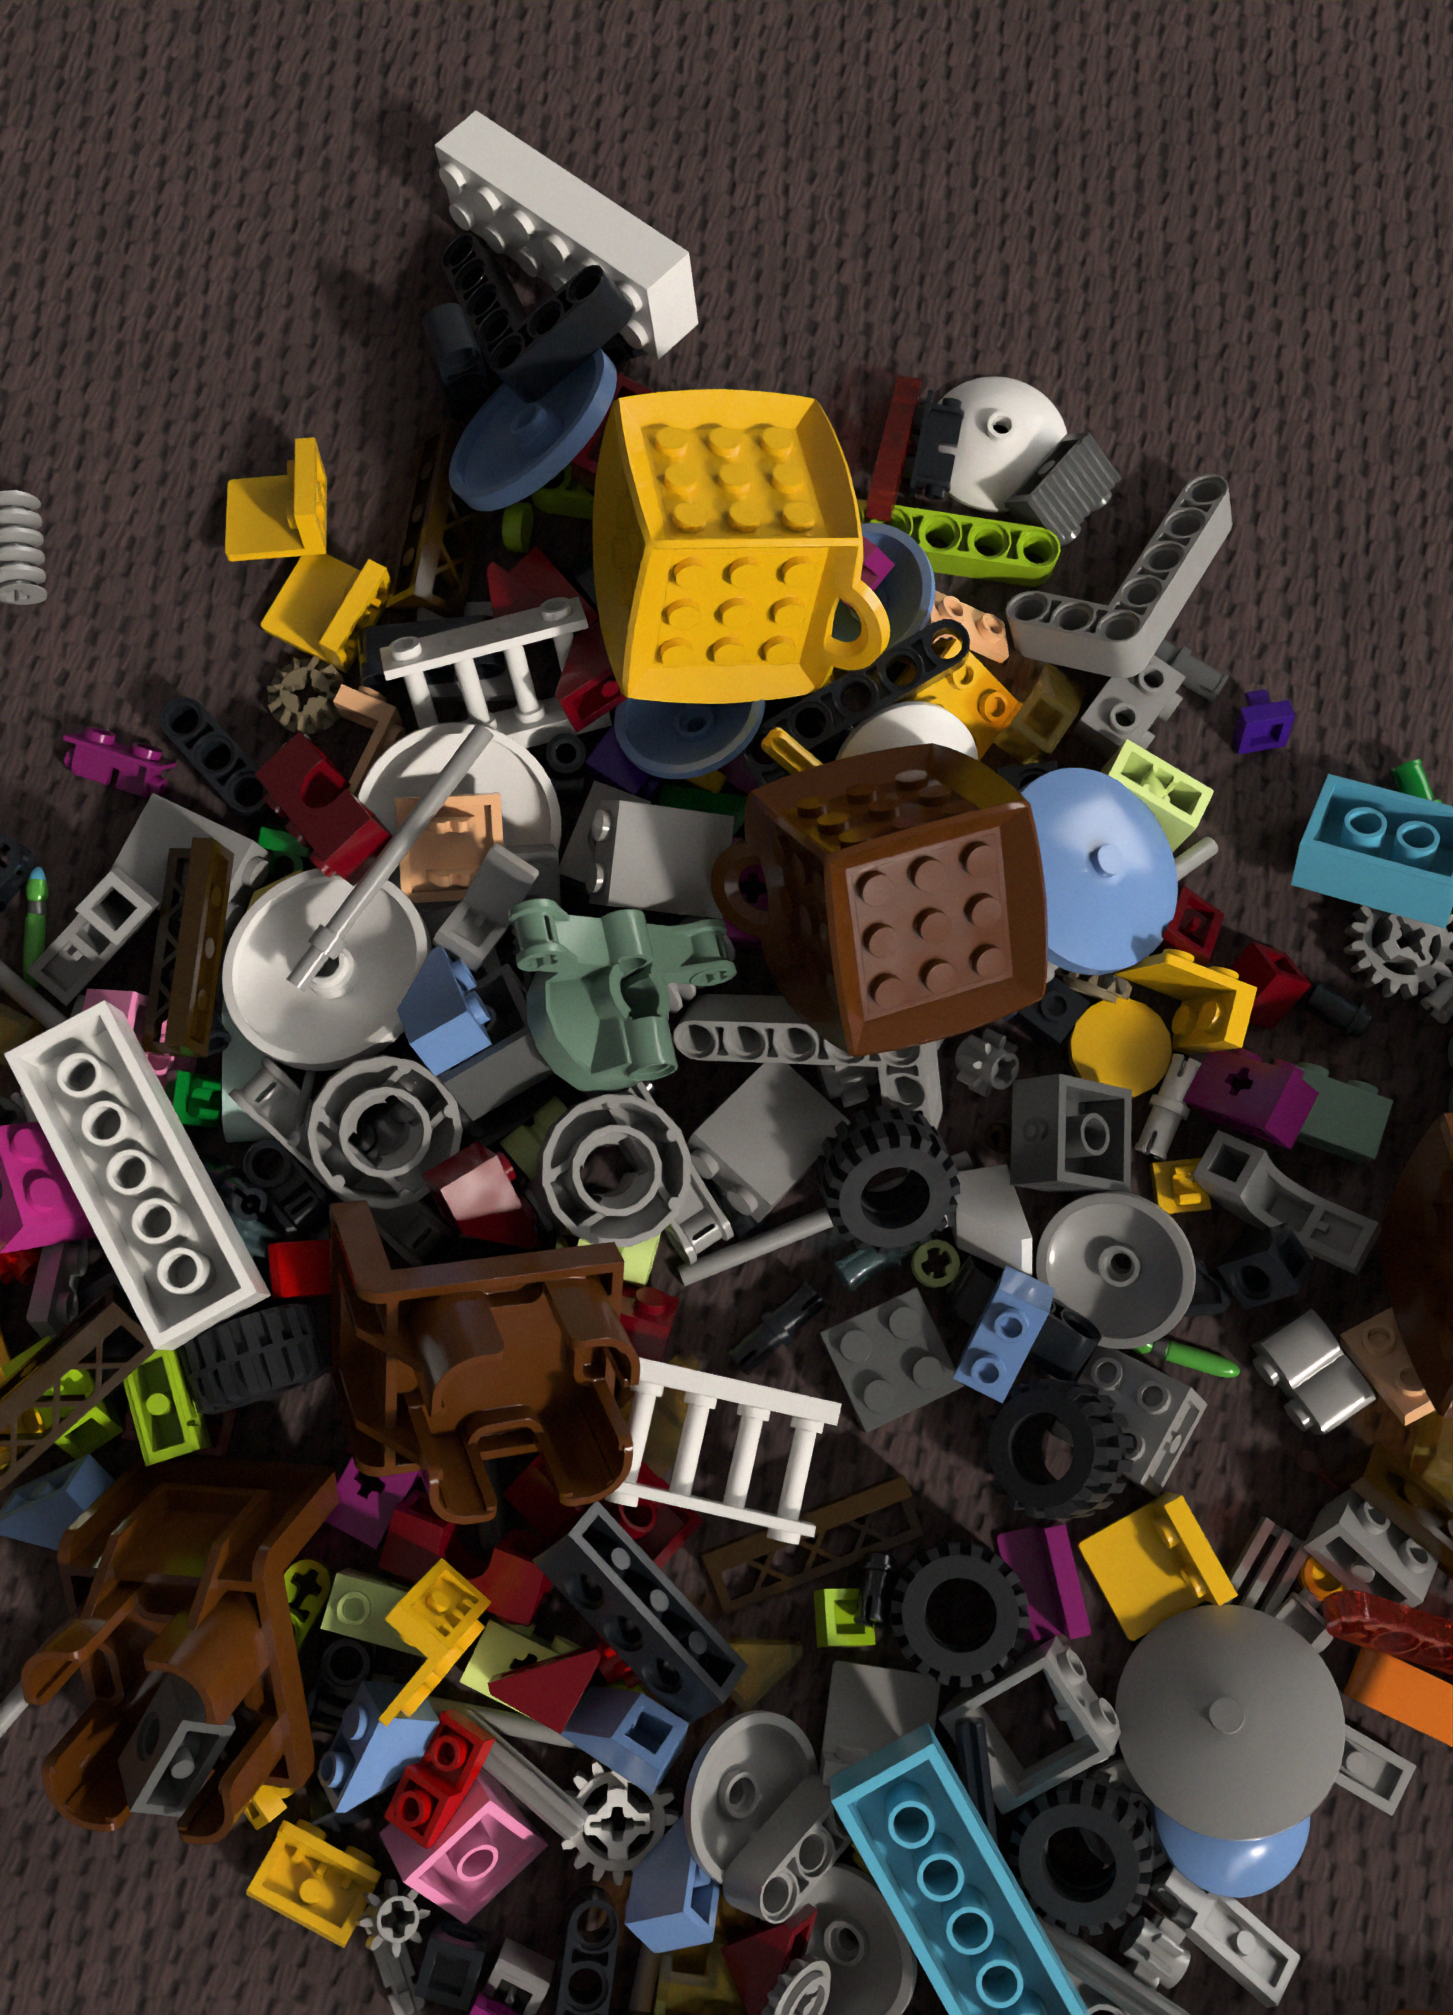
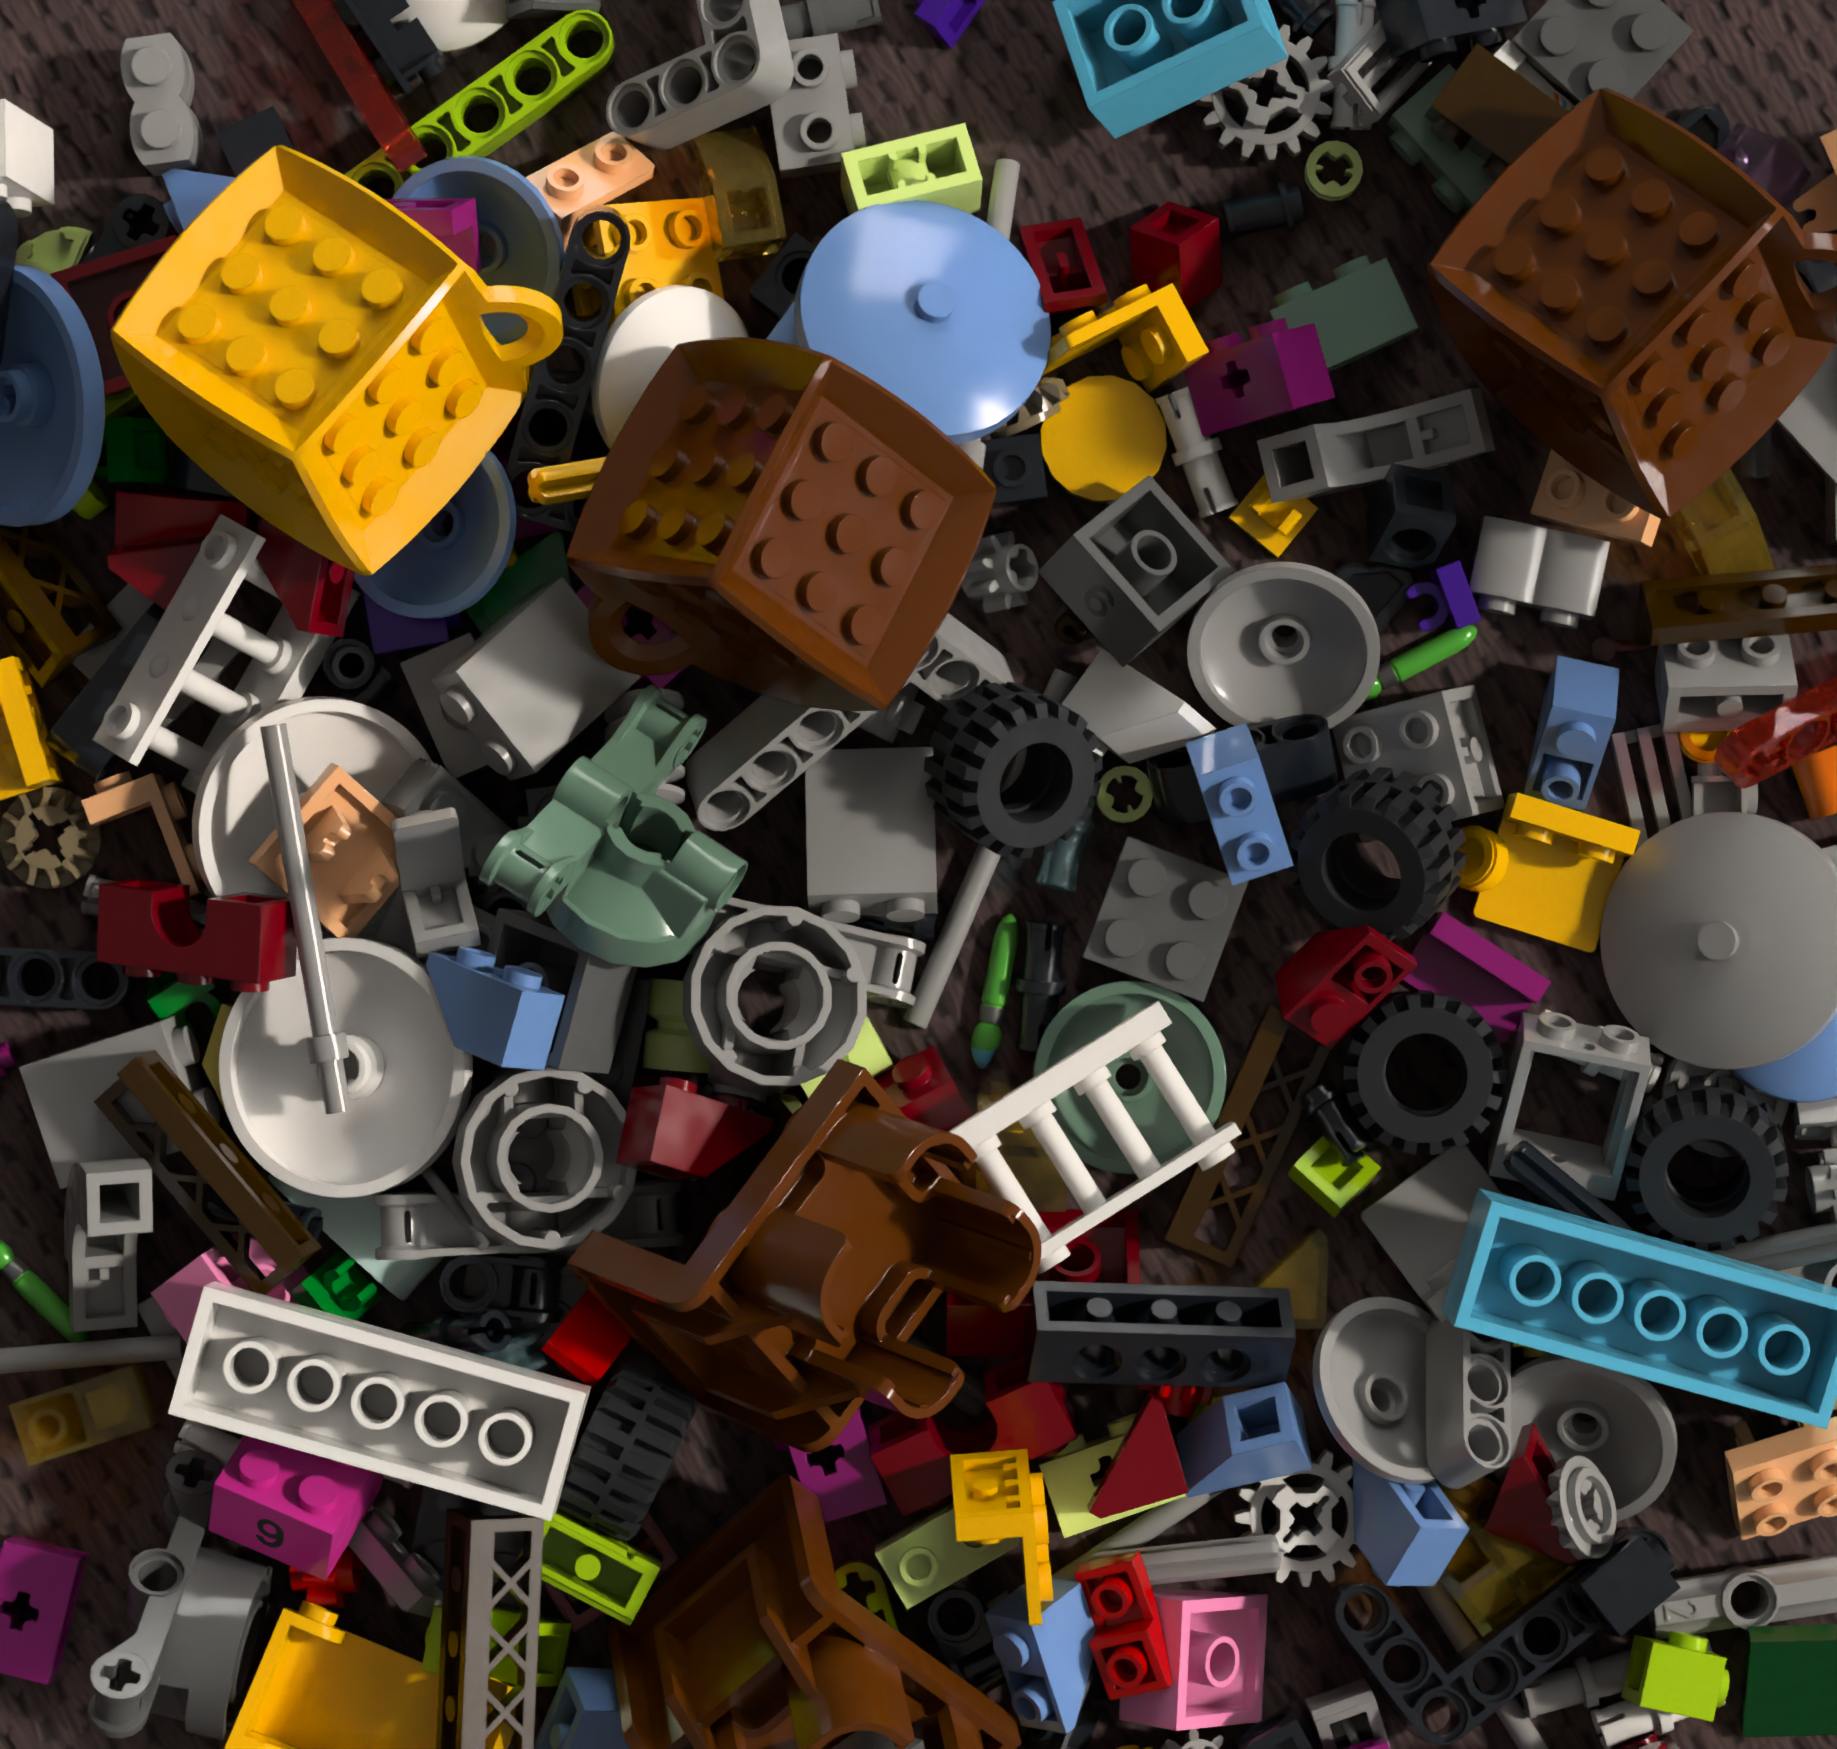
camera: 45 degrees left, 10 degrees up
none -> green tile [95,416,168,485]
none -> light grey brick [120,32,204,177]
none -> bright green piece [971,913,1019,1069]
none -> sand green dish [1033,981,1227,1174]
none -> dark red slope [1274,925,1417,1050]
none -> yellowish green bush [1304,140,1363,201]
none -> dark purple tile [1403,560,1482,630]
none -> yellow tile [1457,826,1509,892]
none -> medium blue slope [1523,655,1620,811]

